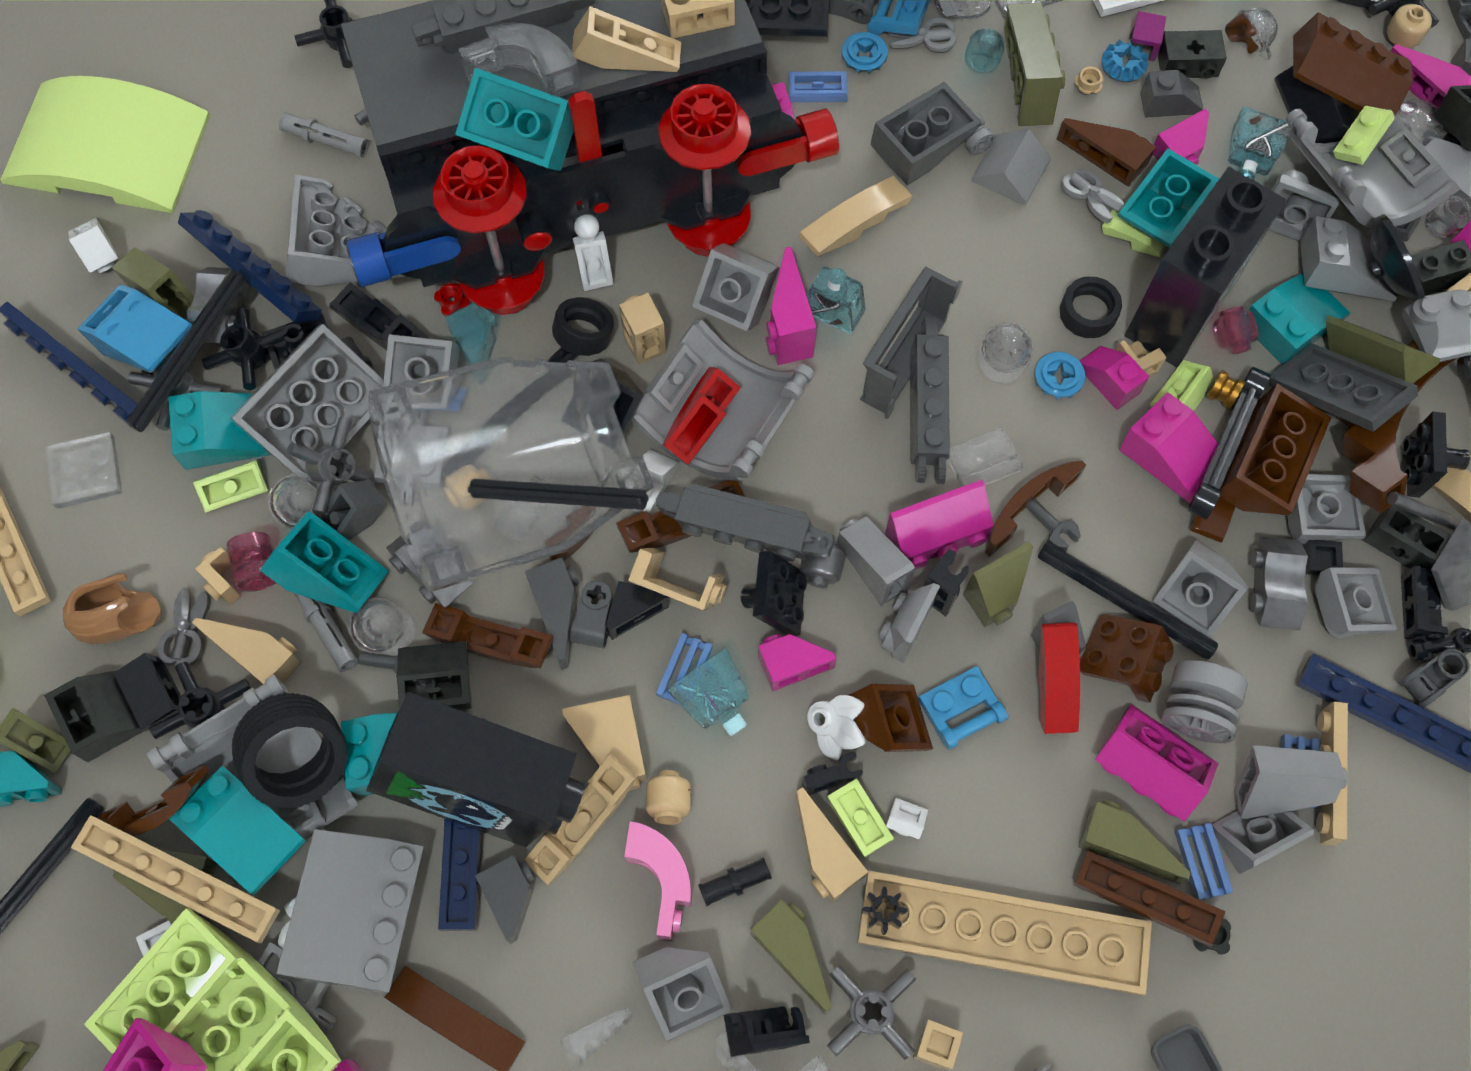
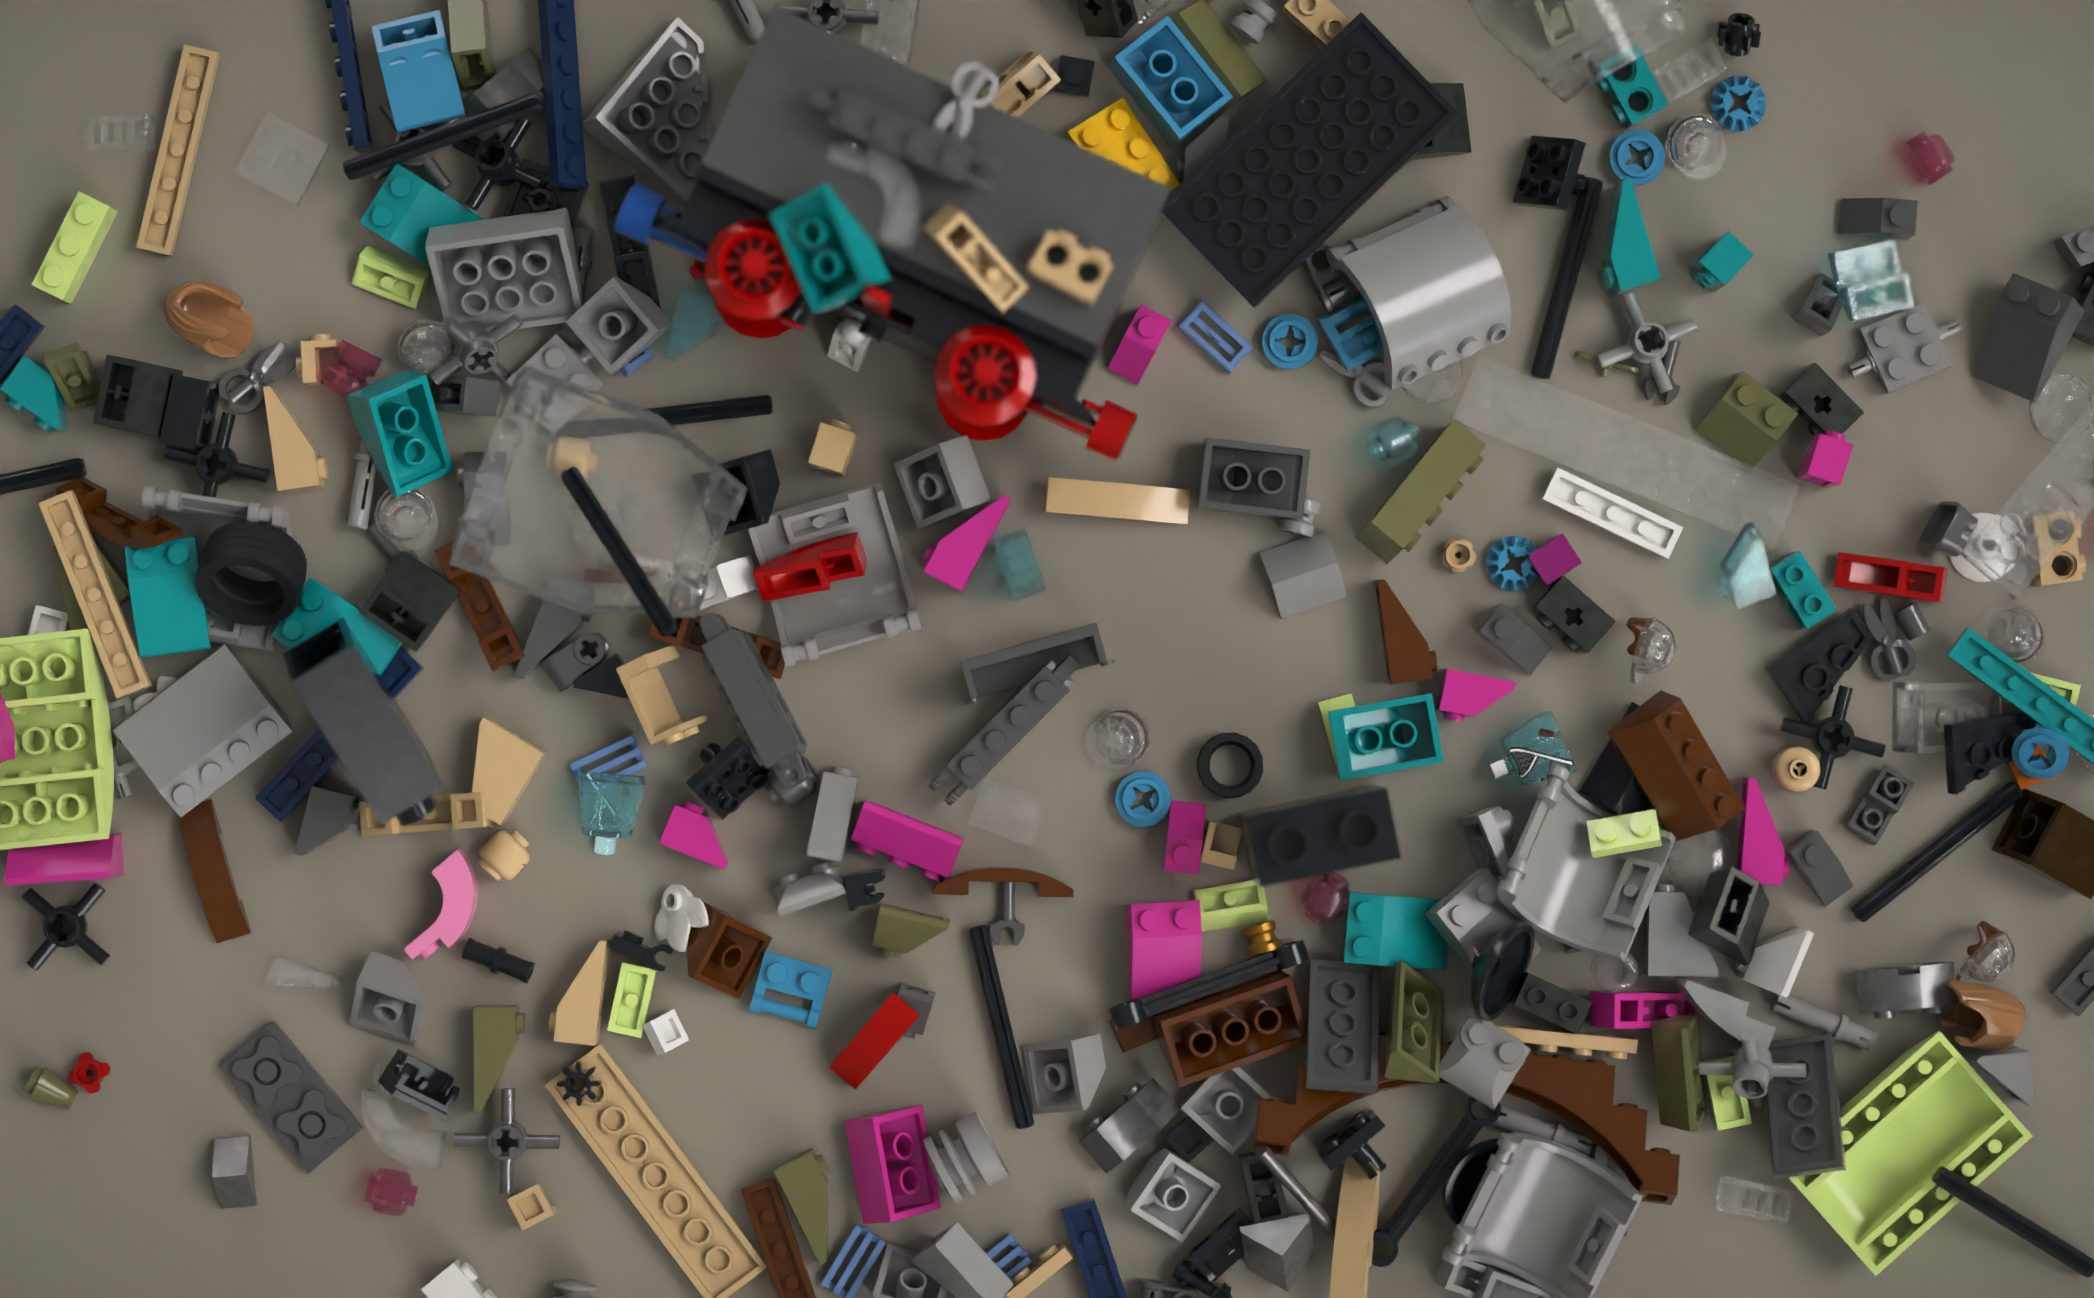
camera: 45 degrees right, 20 degrees up
black tyre [552,297,614,356] -> none
light grey piece [1061,169,1125,224] -> none
reddish brown bracket [1080,614,1174,703] -> none

